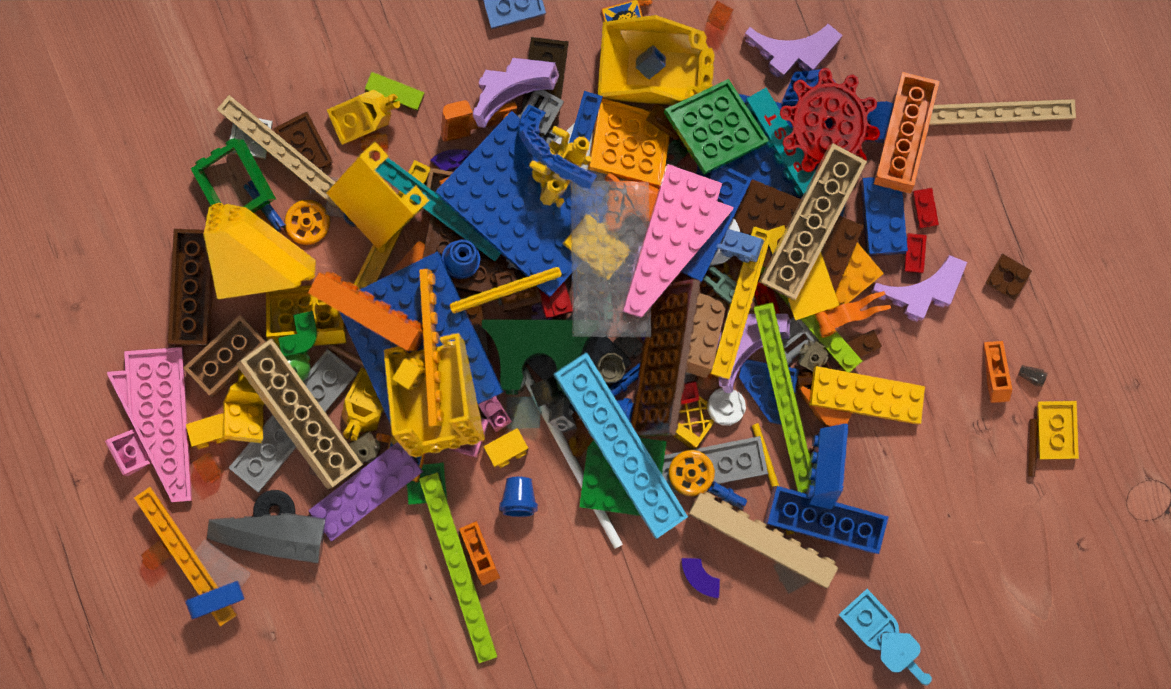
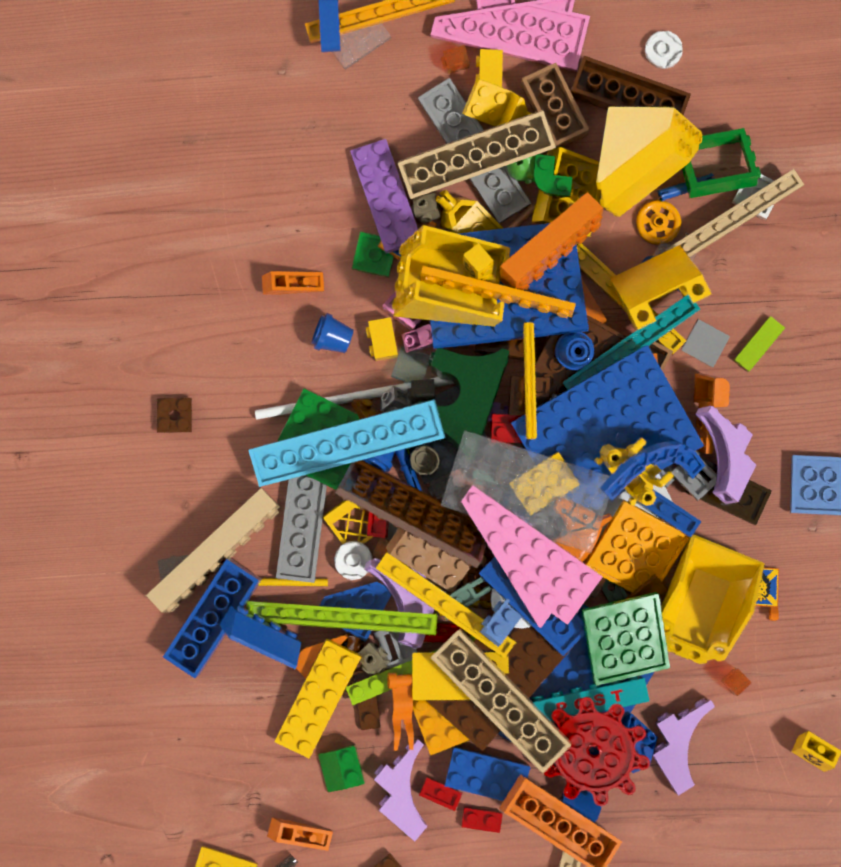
camera: 115 degrees right, 0 degrees up
dark grey wedge [207,513,326,563] -> none
black wheel [253,490,295,517] -> none
reddish brown plate [273,111,334,180] -> none
yellow plate [327,90,400,145] -> none
clear orange brick [360,132,389,153] -> none
lime plate [419,472,498,663] -> none
dark purple tile [430,149,472,171] -> none
panel [636,45,666,79] -> none
light orange plate [668,450,715,496] -> none
dark purple tile [681,558,720,598] -> none
blue pin [708,481,747,510] -> none
medium azure plate [839,589,932,686] -> none
reddish brown bar [1028,419,1037,477] -> none
none -> reddish brown piece [157,398,192,433]
none -> green slope [318,744,365,792]
none -> white tile [645,31,683,69]
none -> light grey sticker [682,319,730,367]

